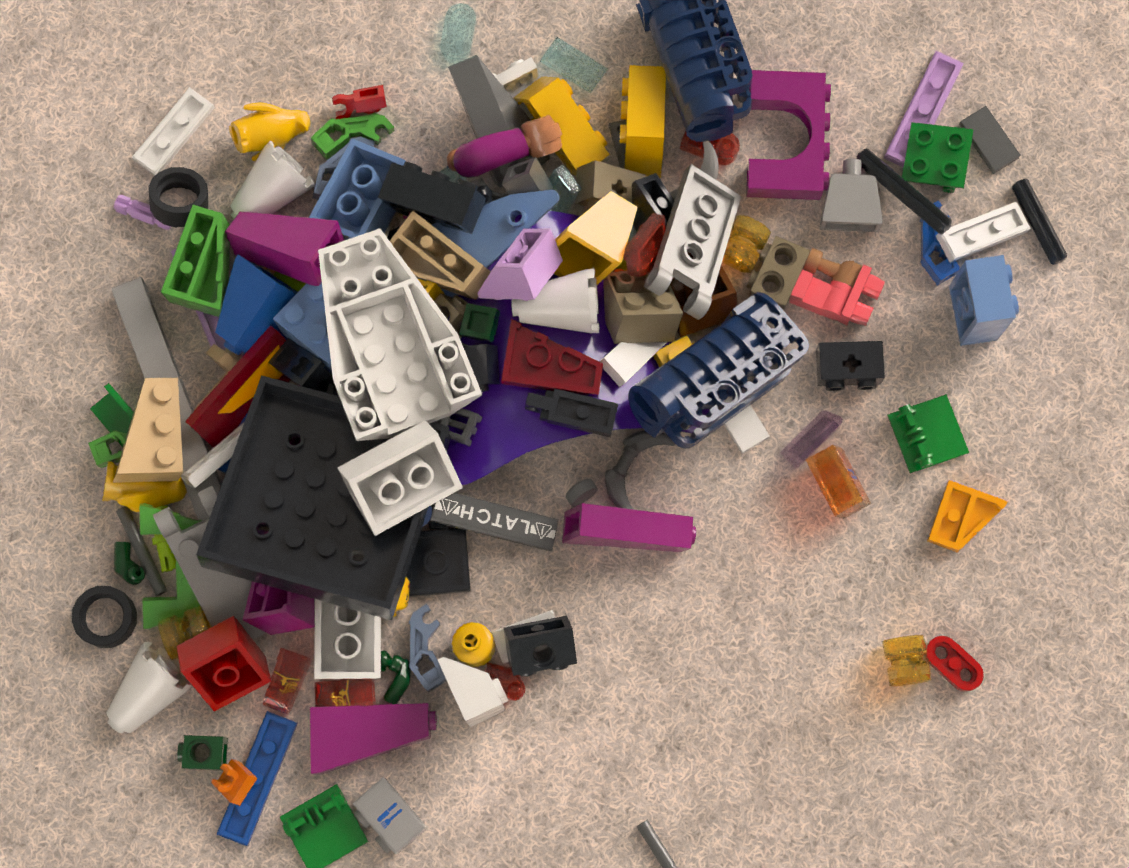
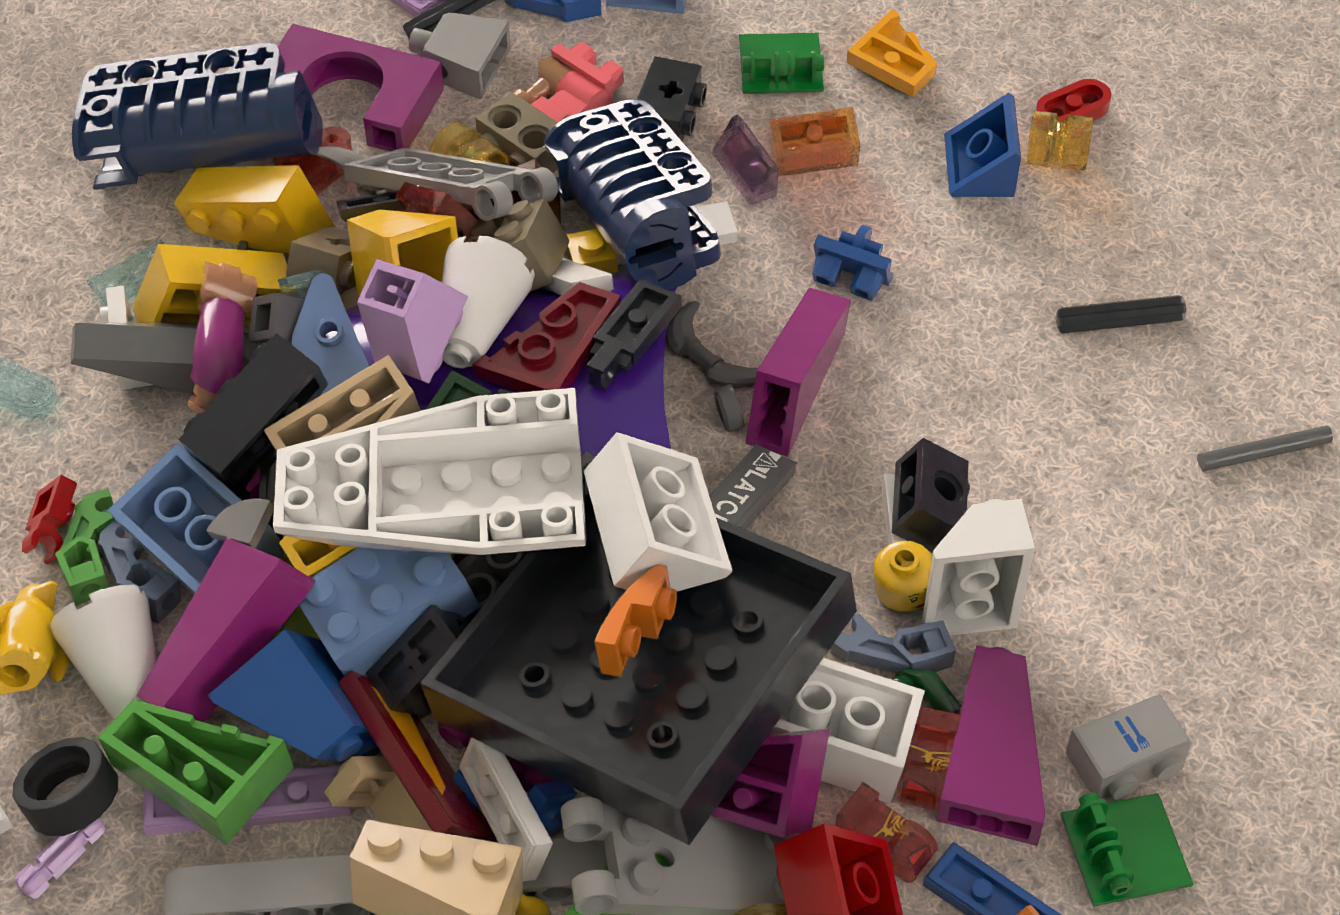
camera: 75 degrees left, 25 degrees down
none -> light grey tile [206,499,274,549]
none -> orange slope [594,564,677,677]
none -> blue hips [812,224,894,301]
none -> blue slope [944,92,1021,197]
none -> black axle [1056,295,1186,334]

